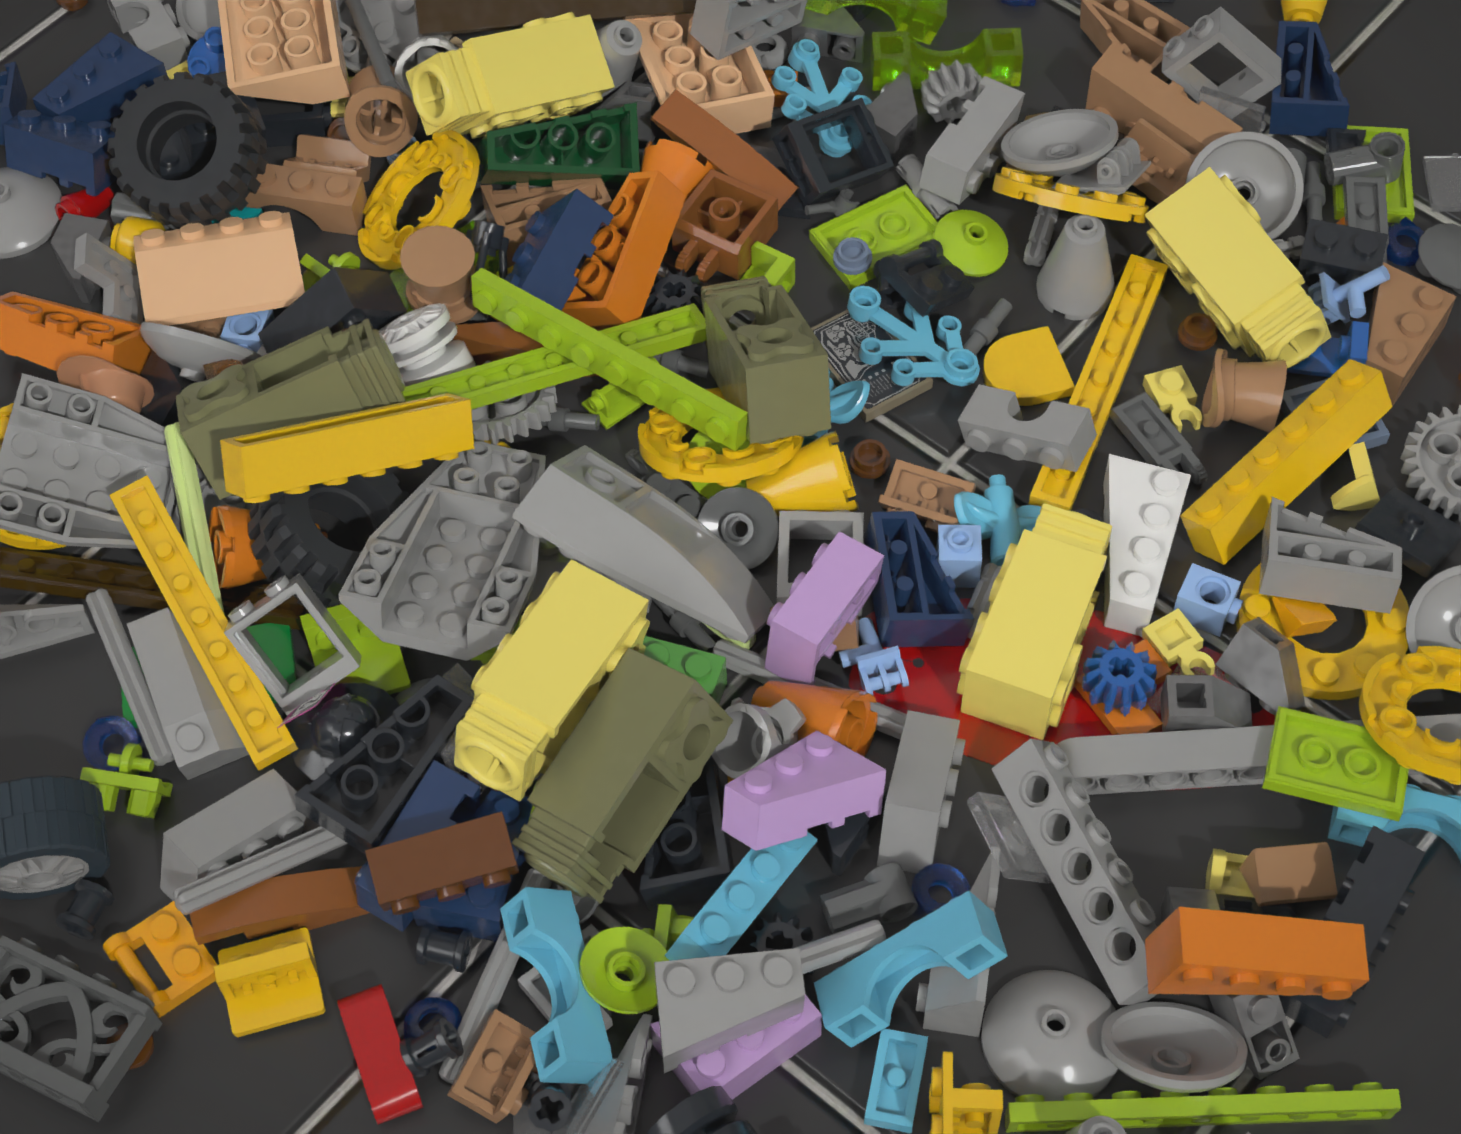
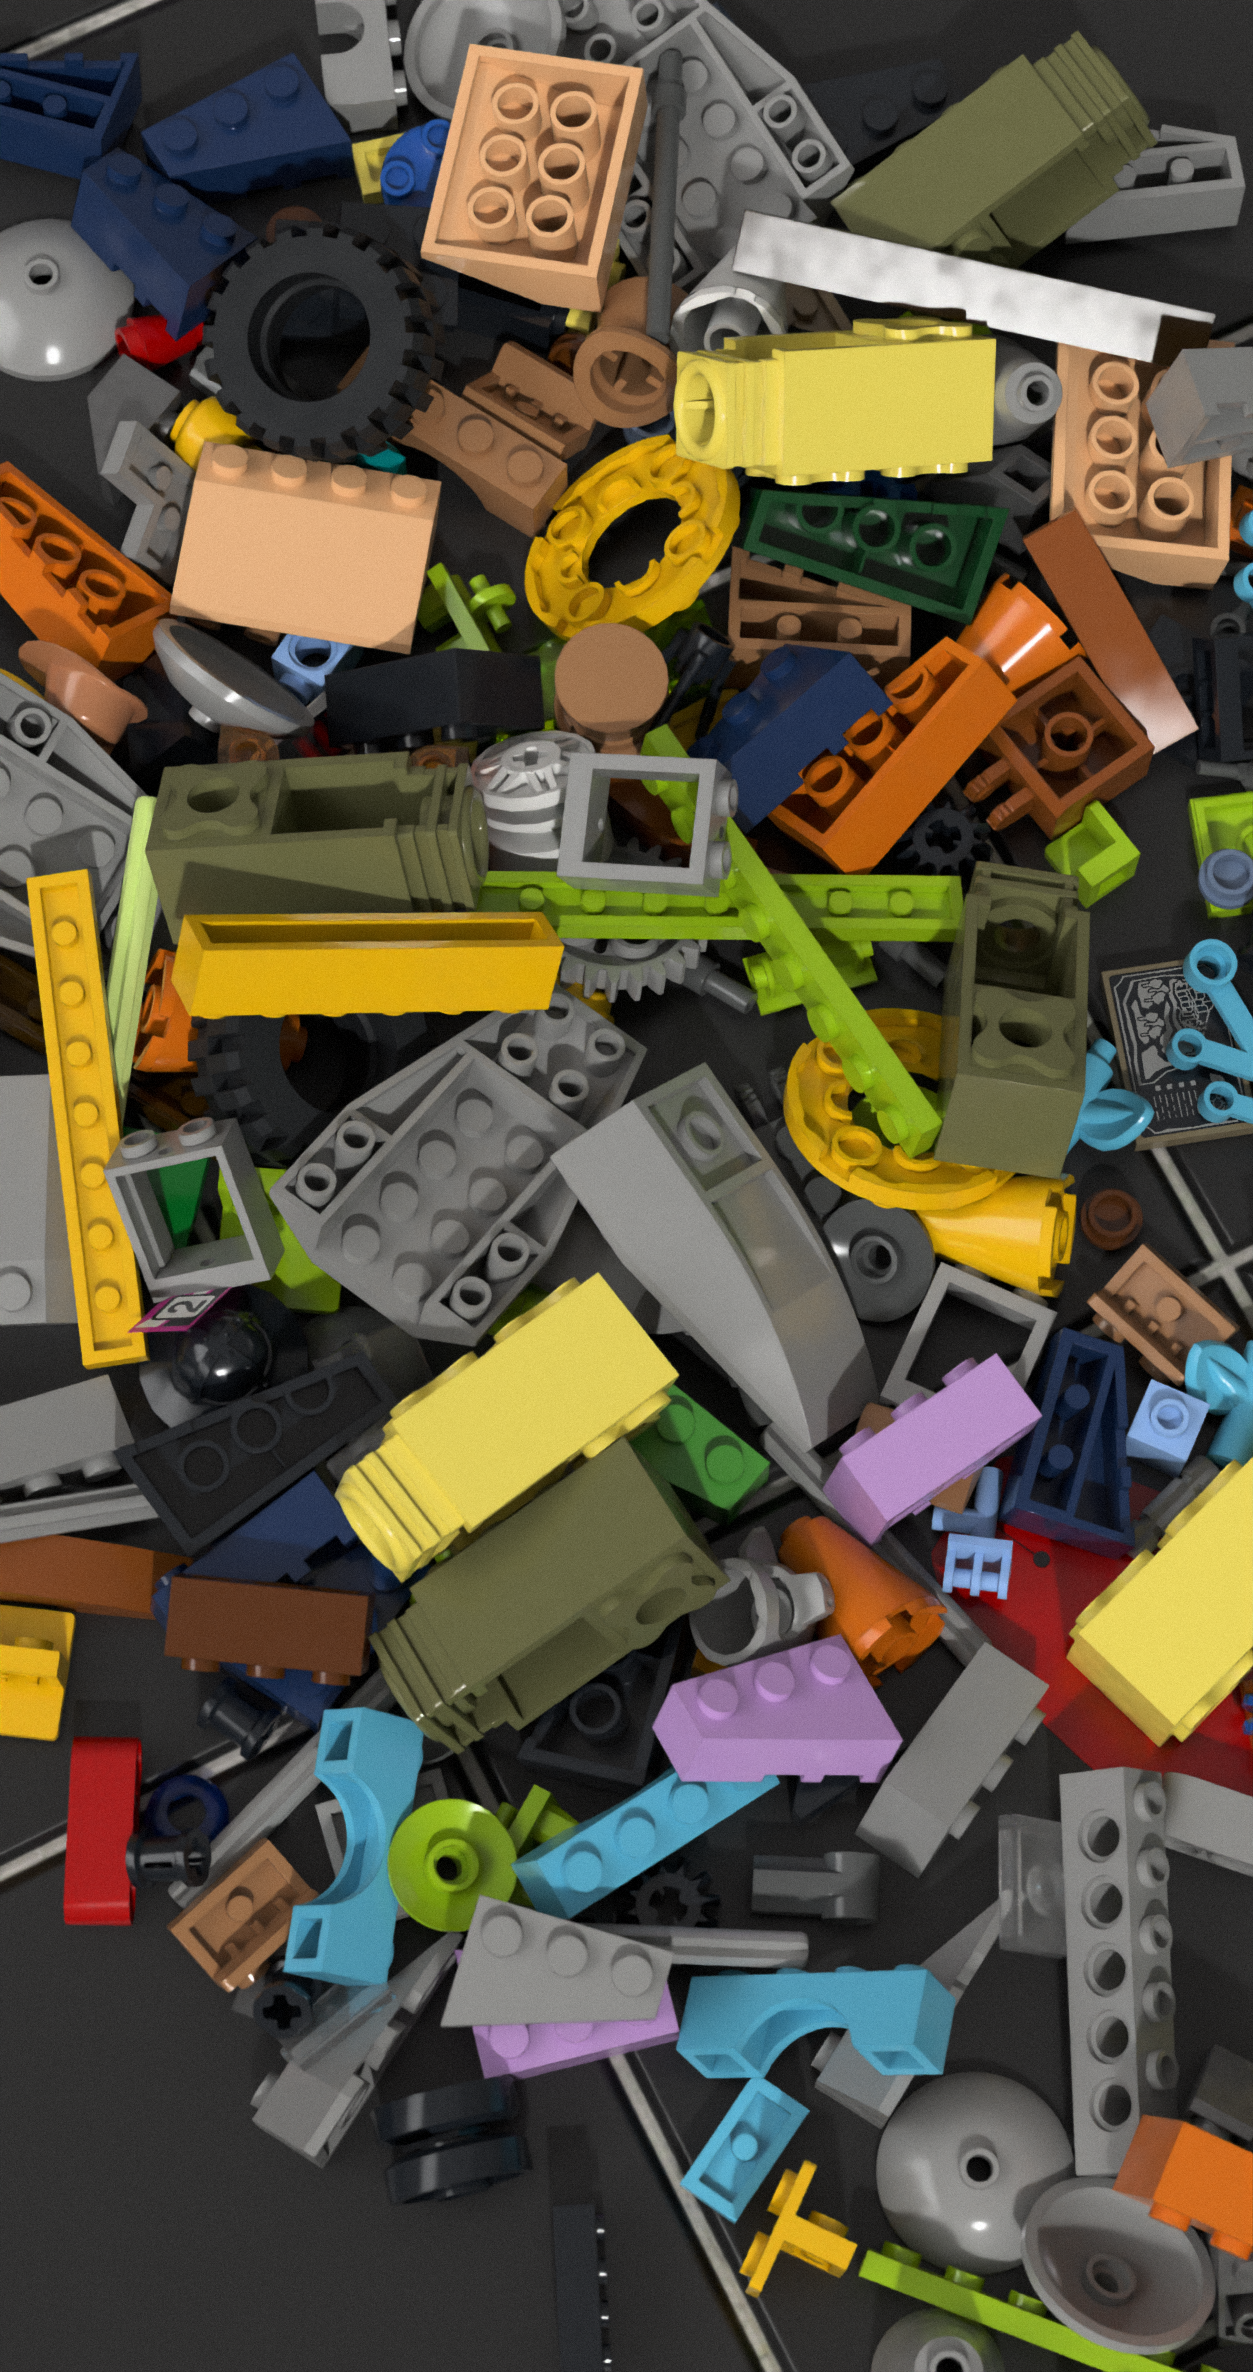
camera: 20 degrees right, 15 degrees up
clear blue piece [911,863,971,914] -> none
none -> light grey window [556,752,738,897]

